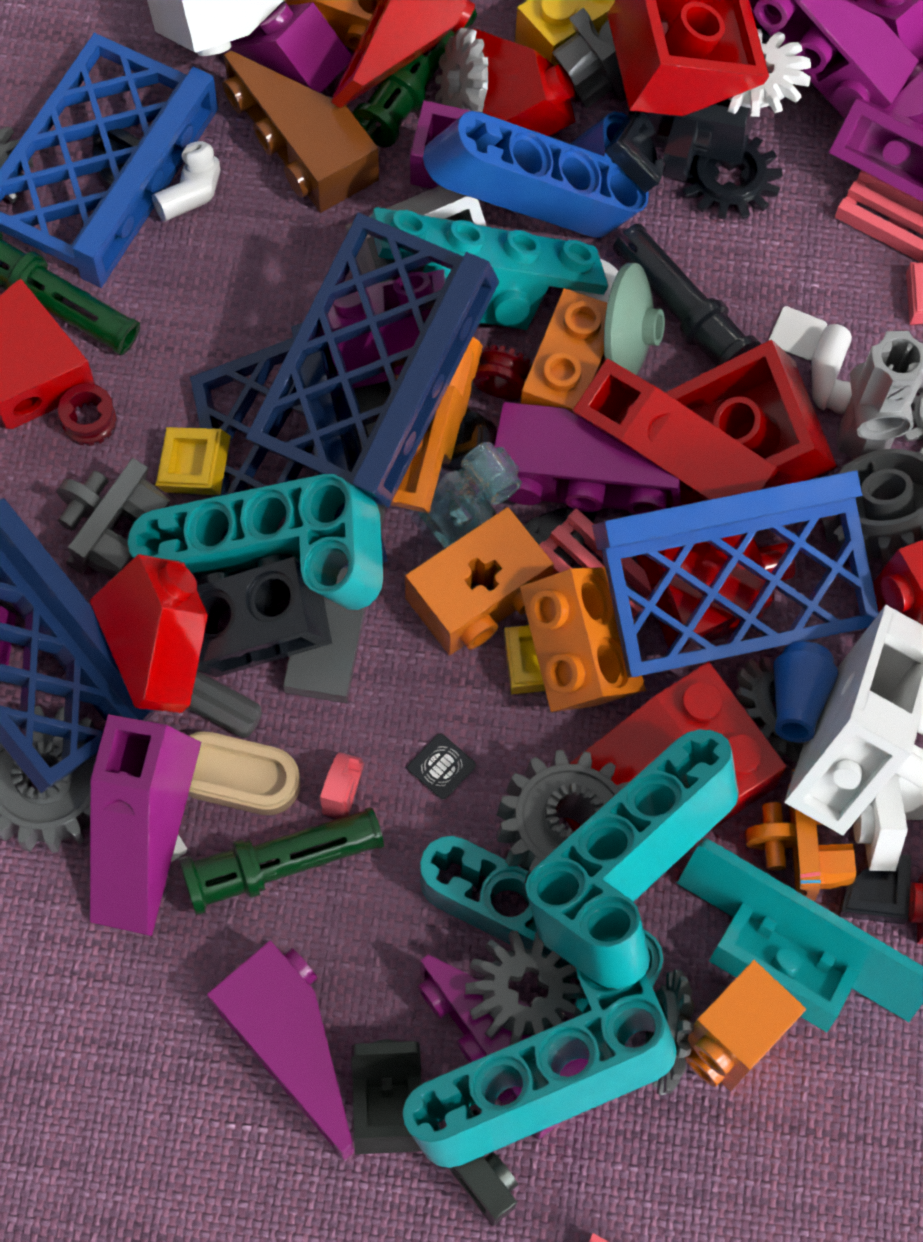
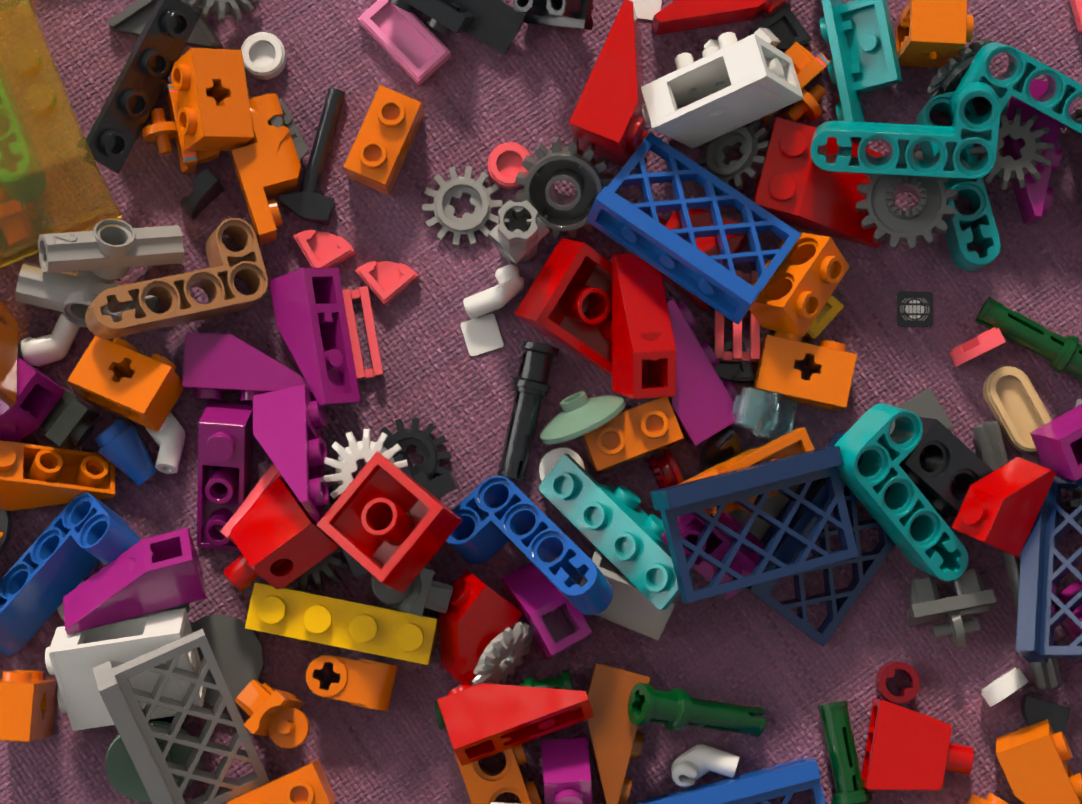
camera: 130 degrees left, 15 degrees up
yellow tile [155,427,231,495] -> none
black tile [604,111,664,193] -> none
blue cone [773,641,839,743] -> none
none -> dark green pin [628,682,766,737]

